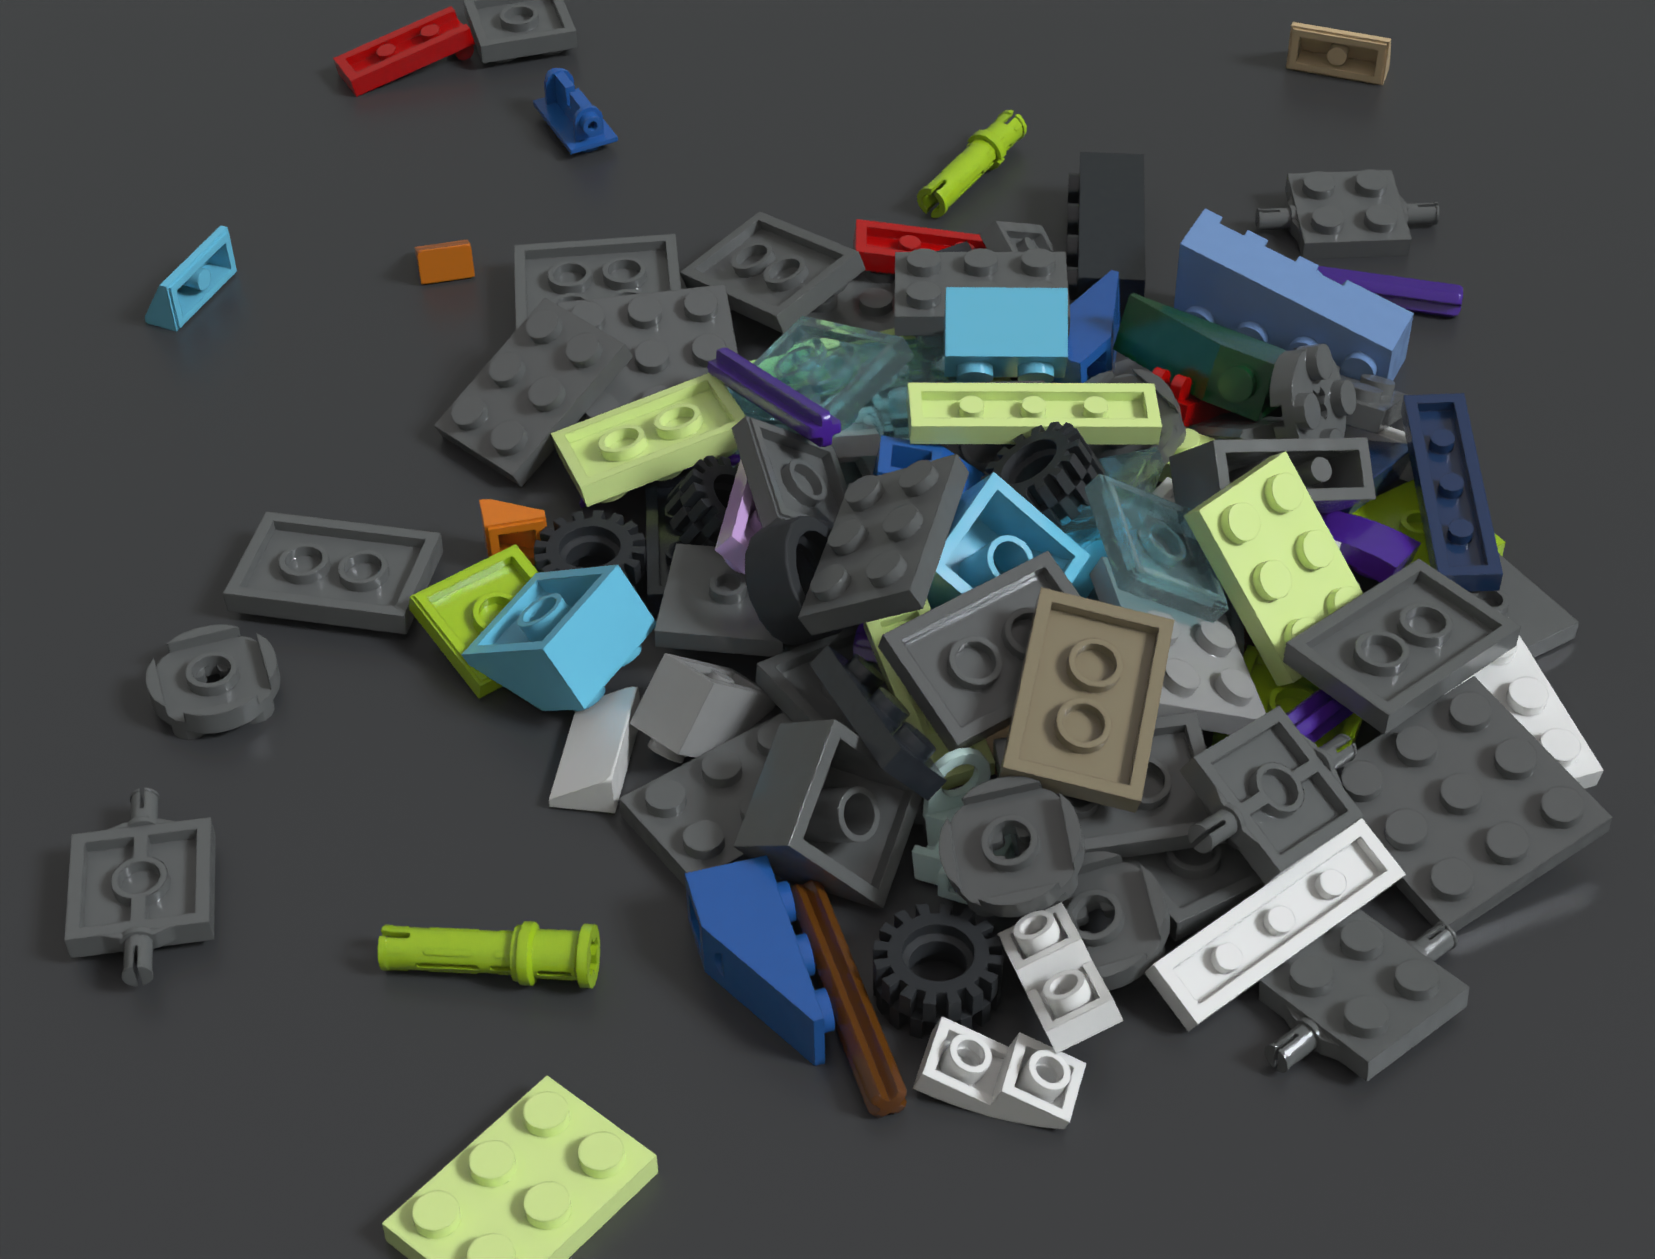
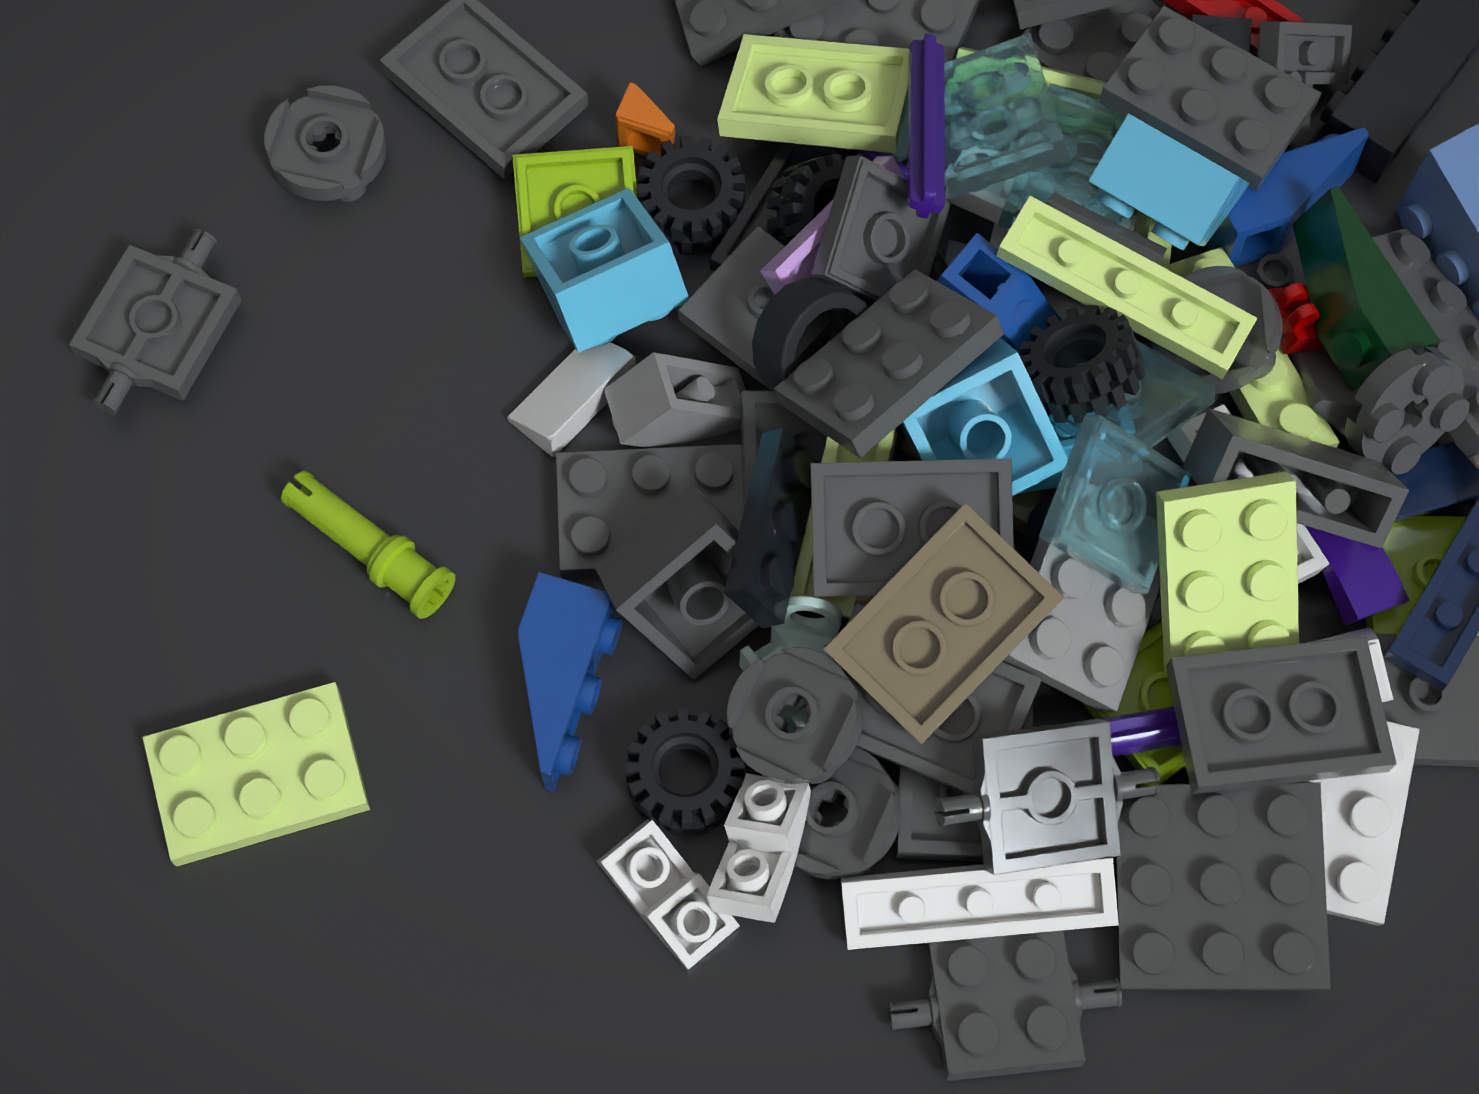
camera: 30 degrees right, 25 degrees up
reddish brown axle [790,879,907,1118] -> none

